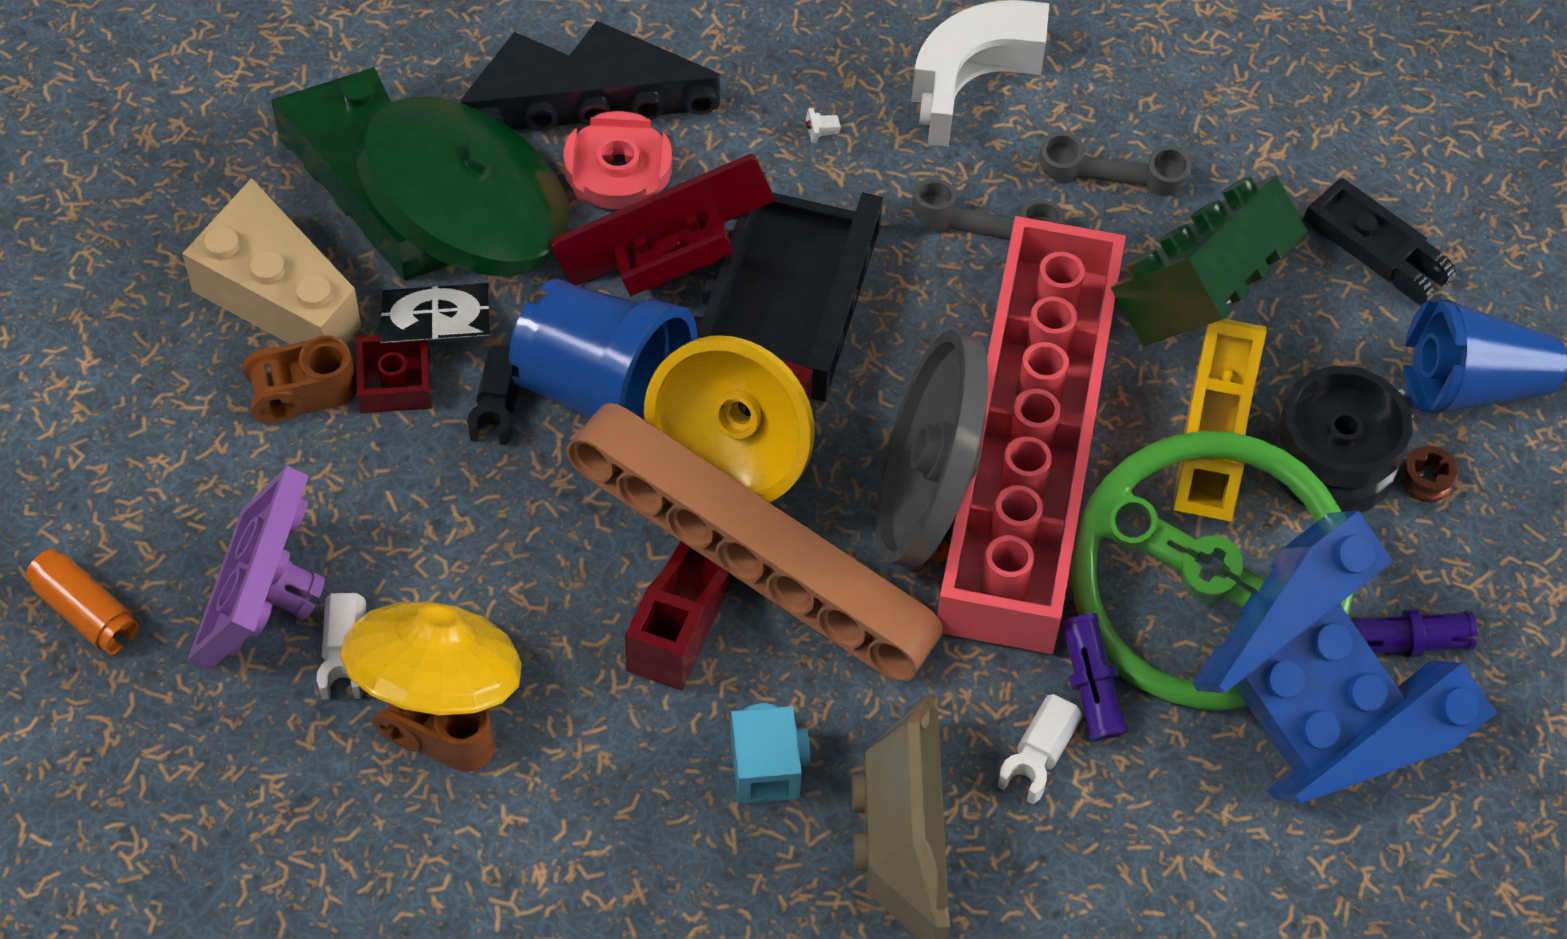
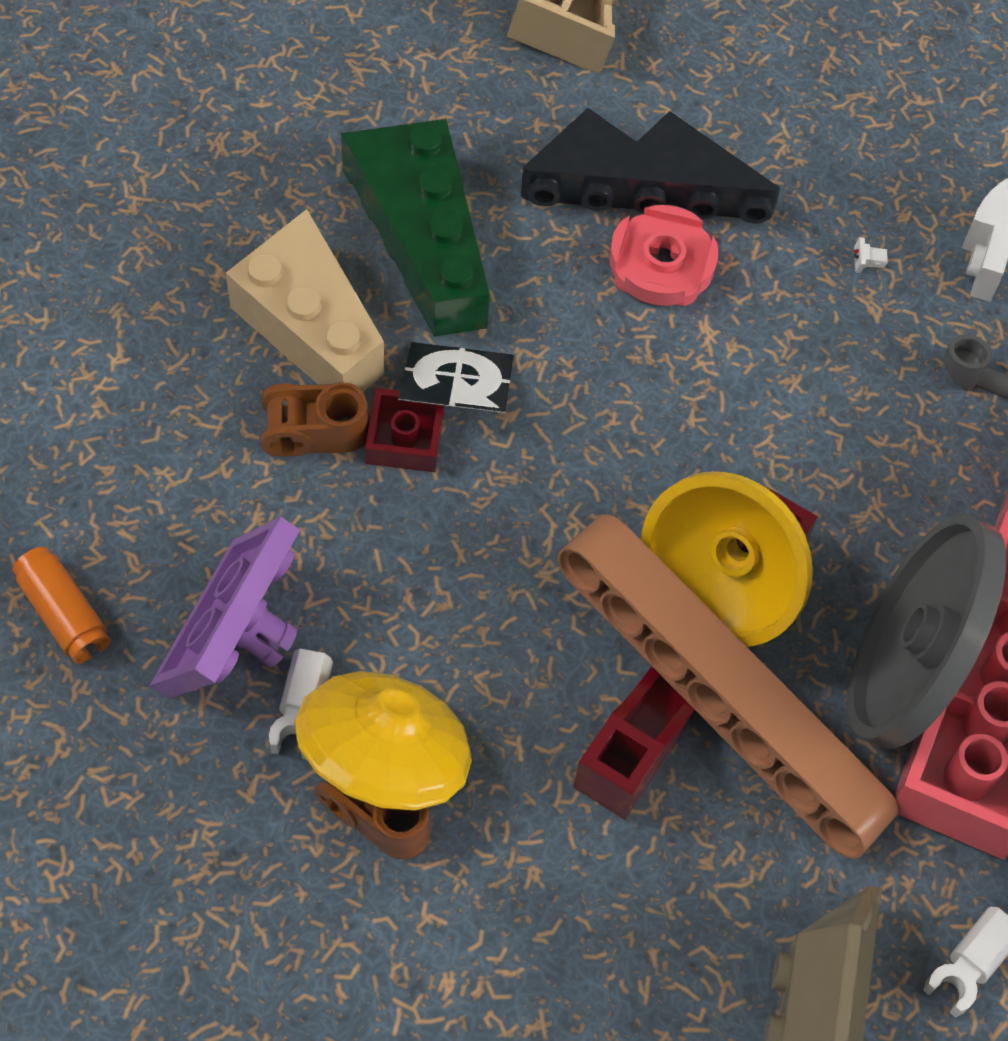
camera: 10 degrees right, 5 degrees up
dark green dish [356,97,569,276] -> none
black bar [467,345,520,445] -> none
blue piece [509,279,697,420] -> none
dark red bracket [551,154,774,297] -> none
black panel [694,172,883,402] -> none
medium azure brick [731,703,810,804] -> none

